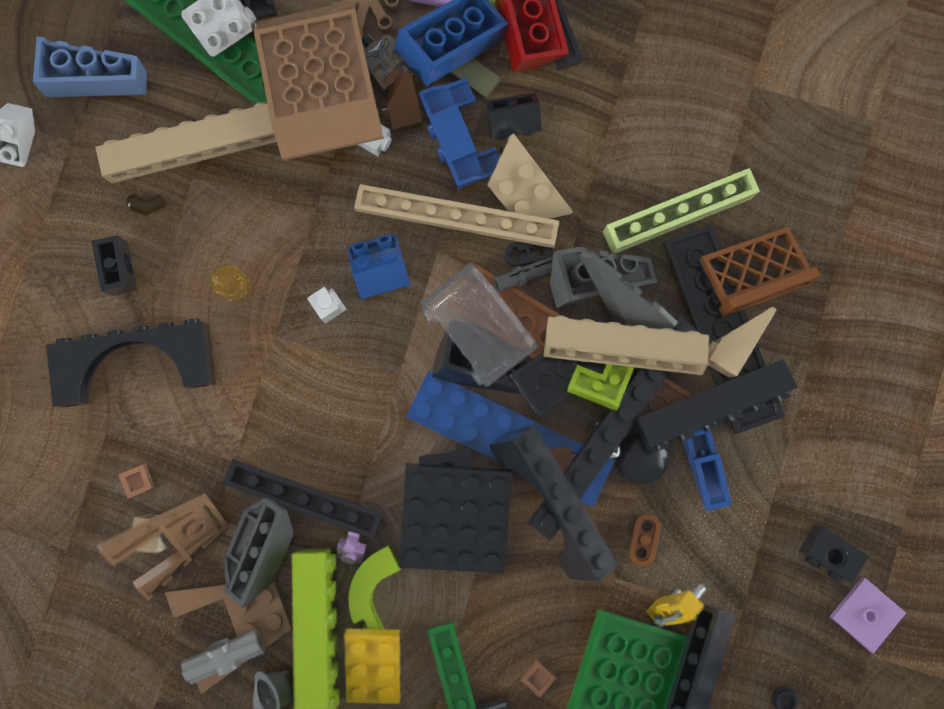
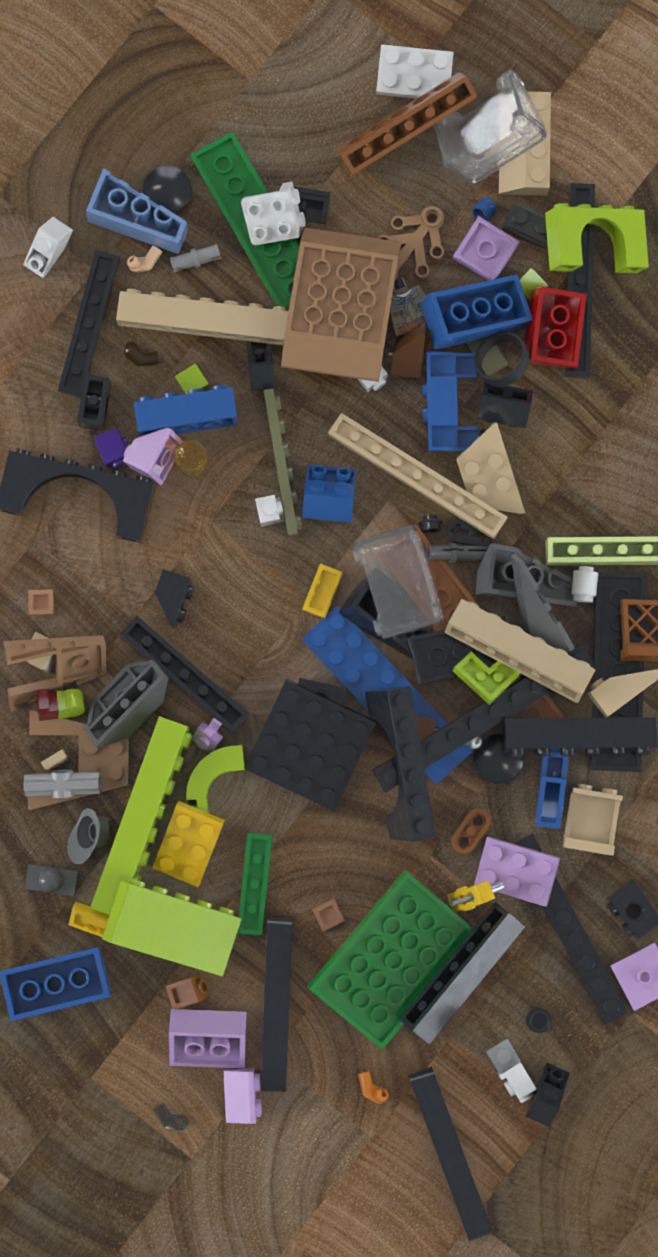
camera: 25 degrees right, 0 degrees up
none -> leg [37,689,85,721]
none -> tan tile [41,749,69,771]
none -> black plate [58,250,120,398]
none -> dark purple brick [94,428,129,469]
none -> lavender slope [123,428,184,486]
none -> light nougat arm [127,246,163,273]
none -> blue brick [134,385,238,437]
none -> black dish [143,165,192,213]
none -> black slope [155,569,195,628]
none -> light grey pin [170,244,221,273]
none -> lime tile [175,363,209,394]
none -> black slope [246,341,276,391]
none -> olive plate [264,389,302,538]
none -> yellow plate [302,563,343,618]
none -> black plate [419,514,443,533]
none -> black tyre [474,332,530,387]
none -> lavender plate [474,836,560,907]
none -> black plate [514,834,627,1024]
none -> tan panel [562,784,623,856]
none -> white brick [571,566,598,603]

